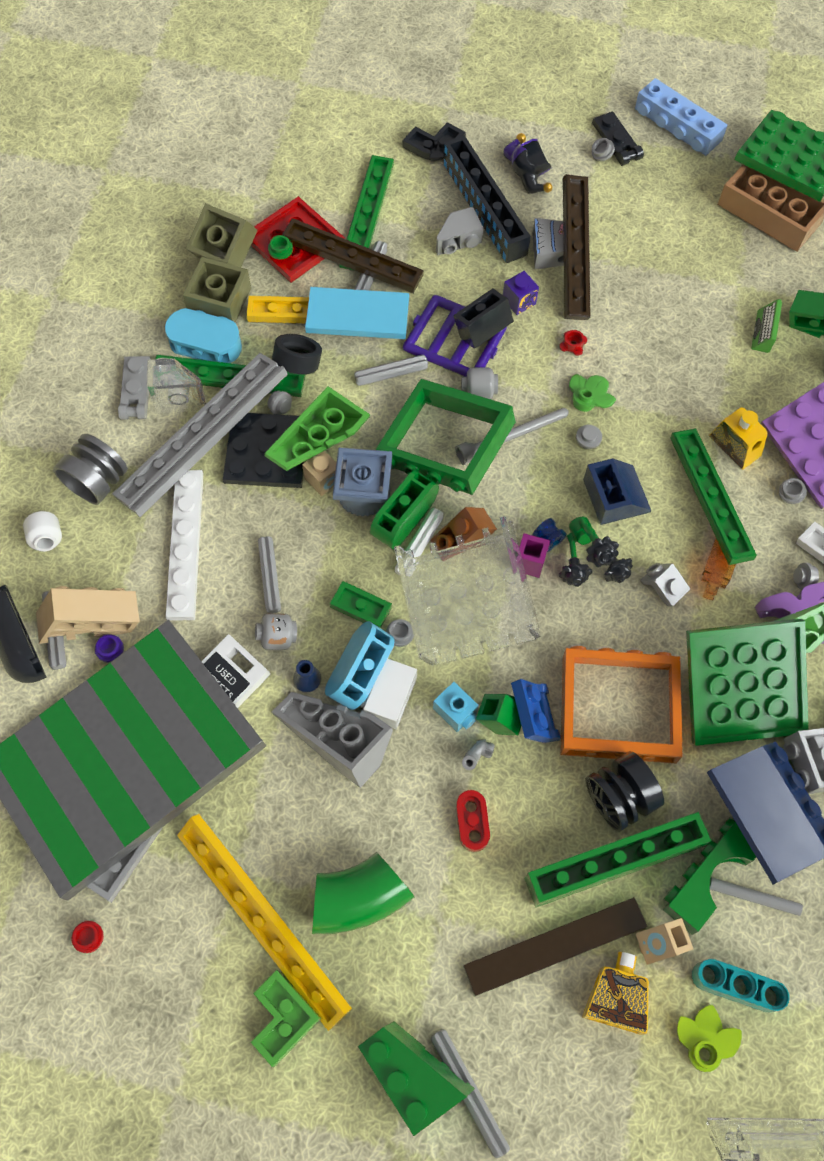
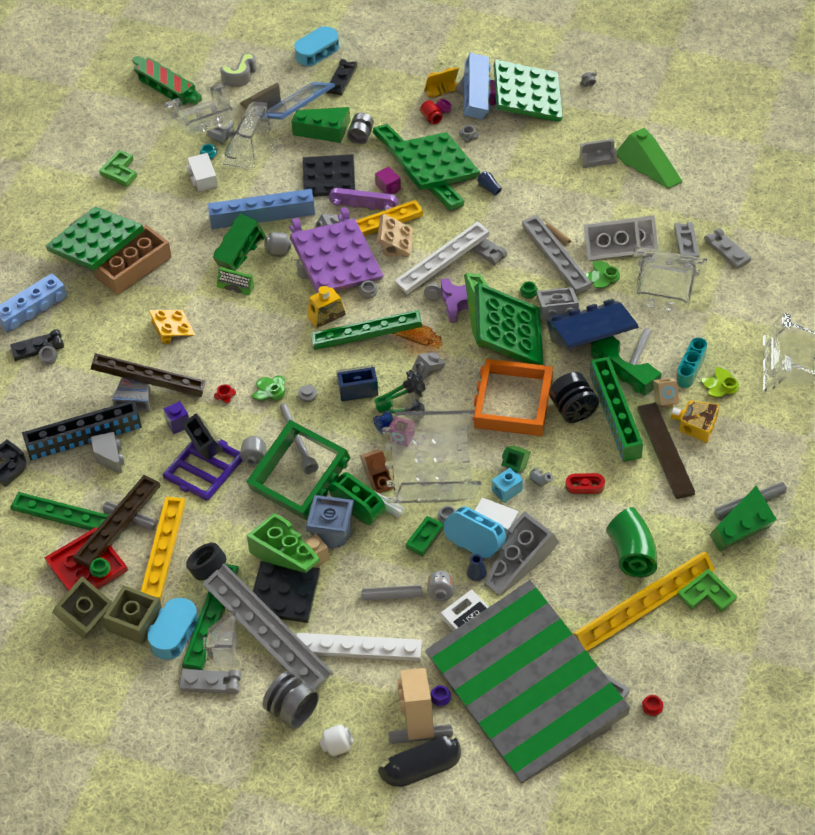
camera: 80 degrees left, 15 degrees down
light grey plate [268,391,292,415] -> none
medium azure tile [305,287,409,339] -> none
light grey axle [354,355,428,386] -> none
black piece [503,133,552,193] -> none
blue plate [511,679,561,743] -> none
none -> yellow hinge [149,310,195,344]

